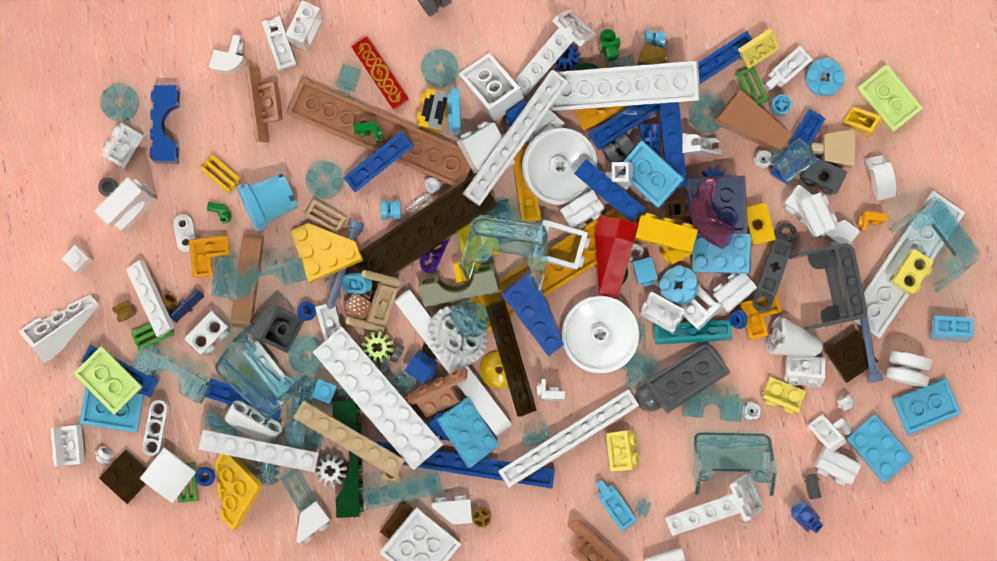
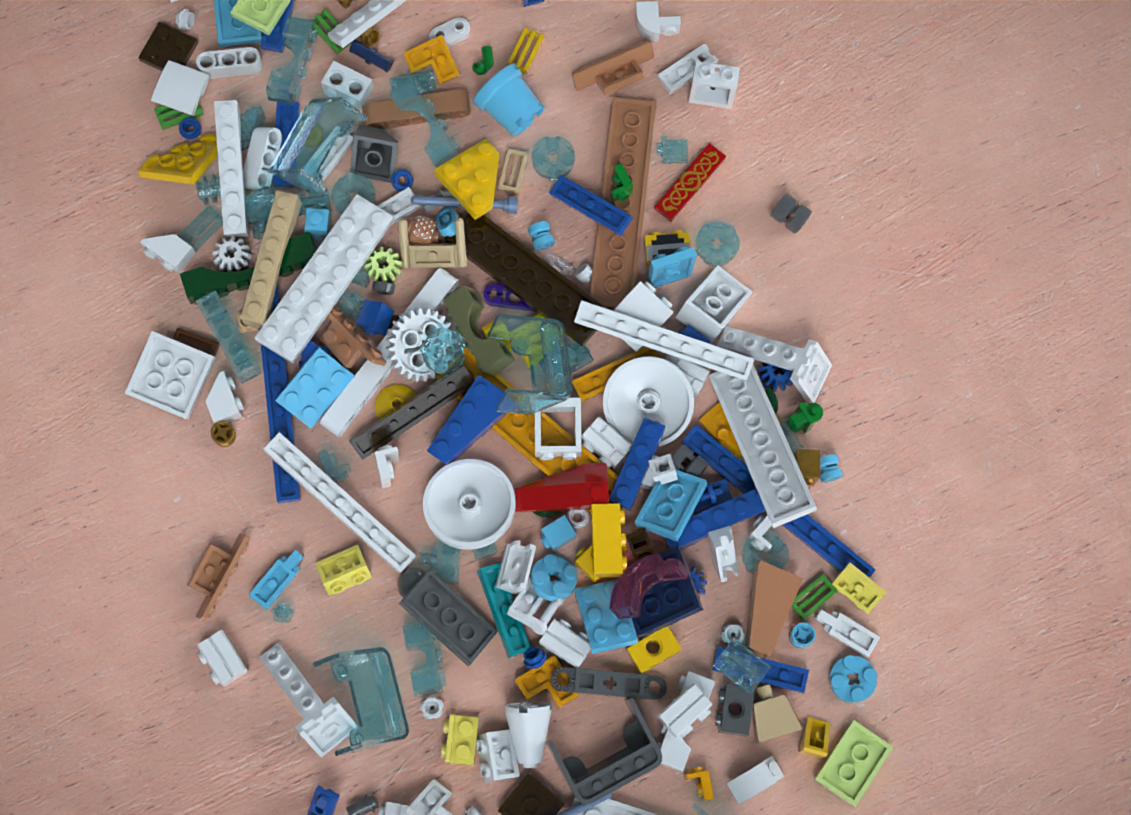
camera: 70 degrees right, 10 degrees down
none -> white bracket [749,515,772,552]

